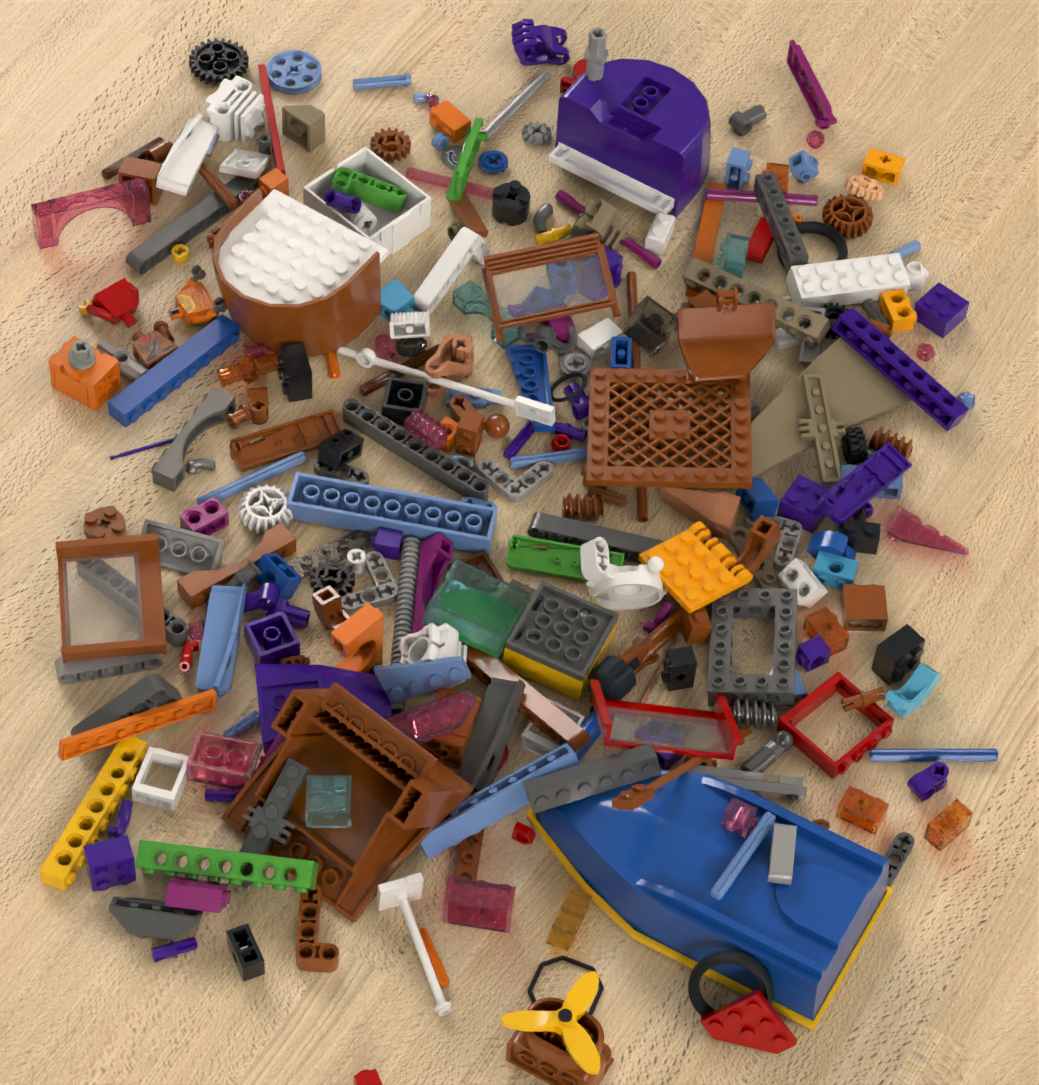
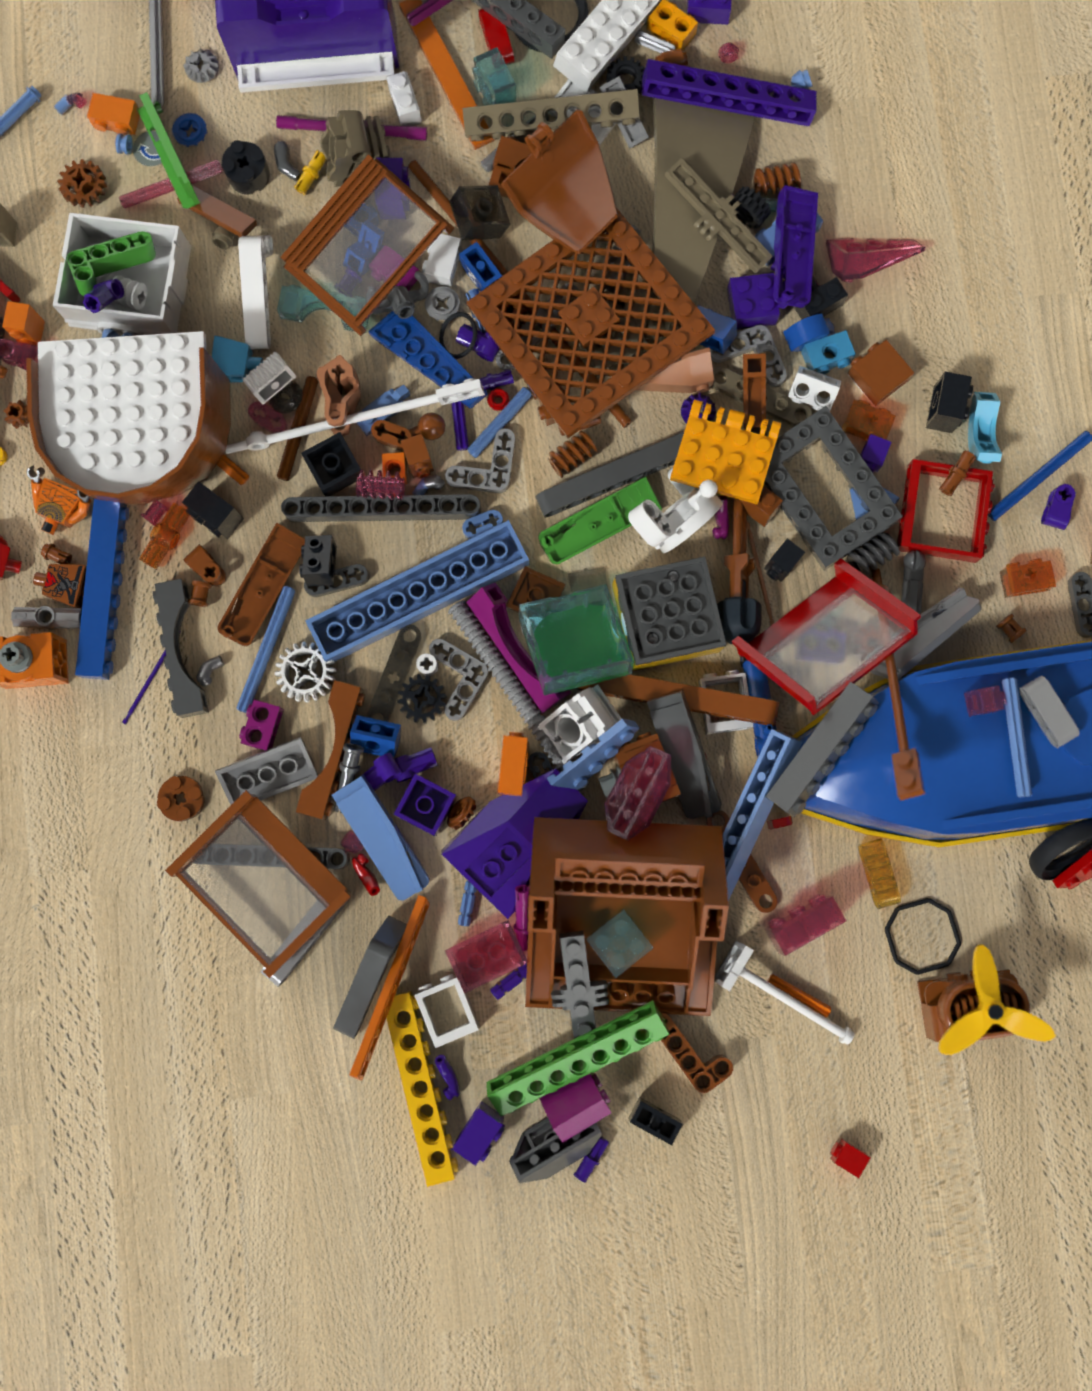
camera: 30 degrees left, 30 degrees up
dark orange brick [311,585,350,631] -> none
dark purple brick [371,528,403,560] -> none

